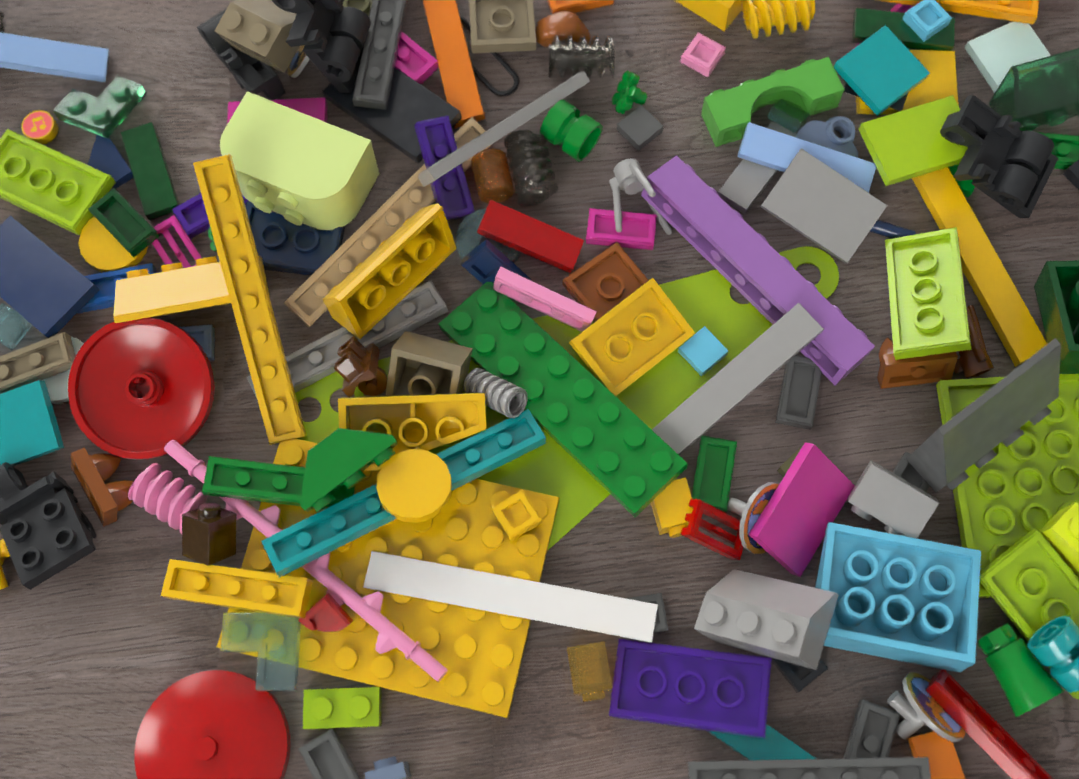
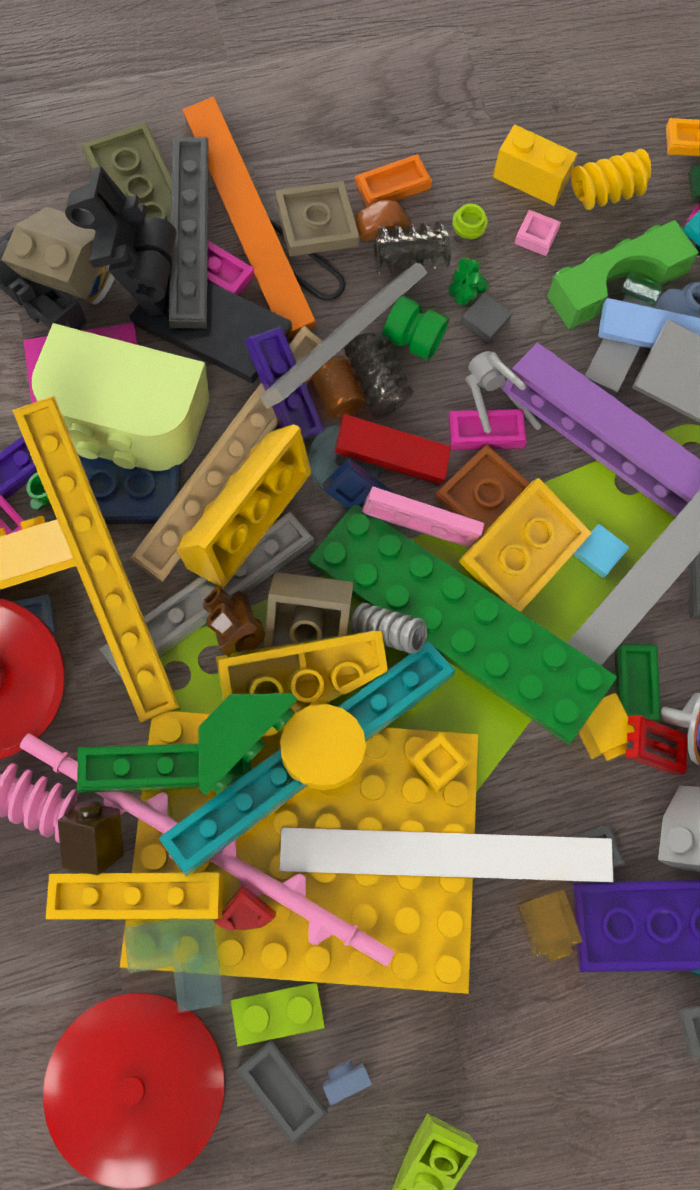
camera: 20 degrees left, 0 degrees up
none -> lime plate [452,204,488,239]

